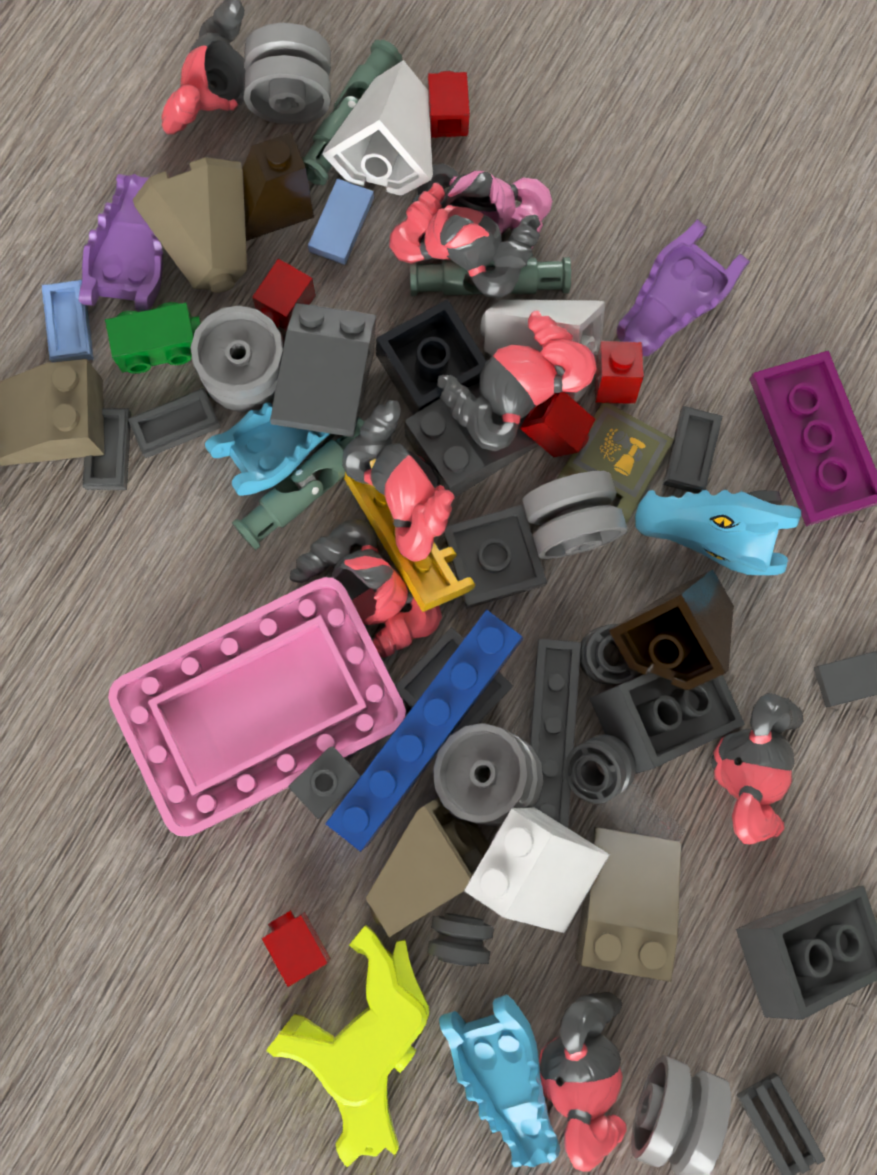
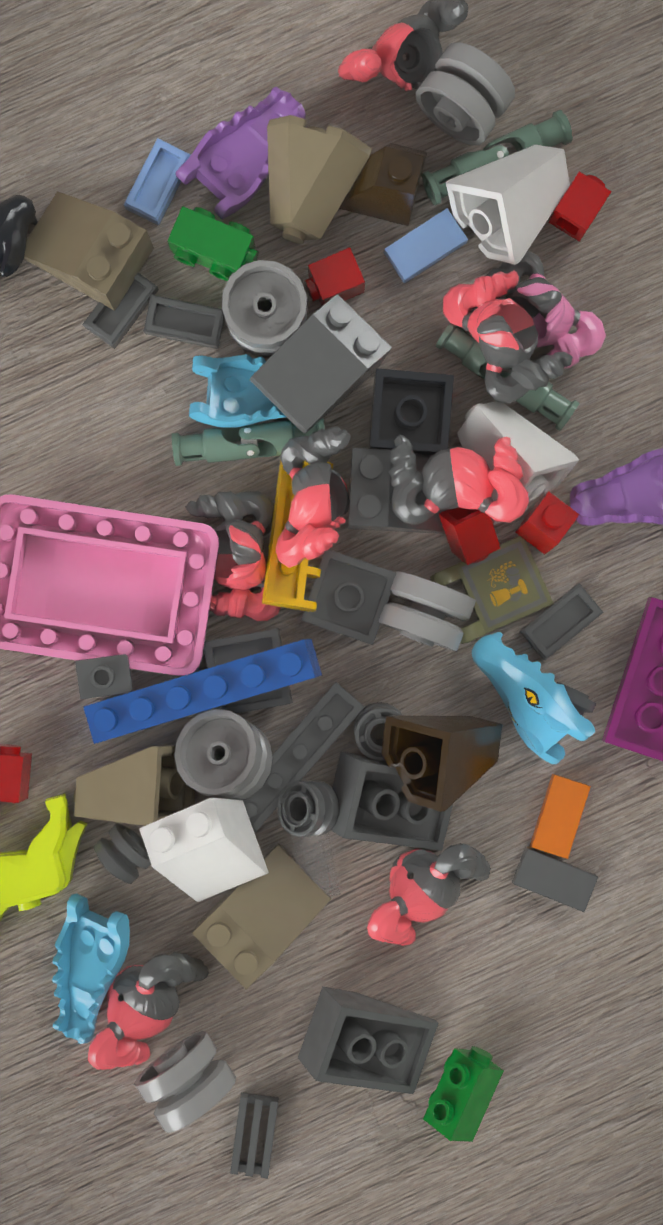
camera: 35 degrees right, 10 degrees up
none -> orange tile [530,774,591,859]

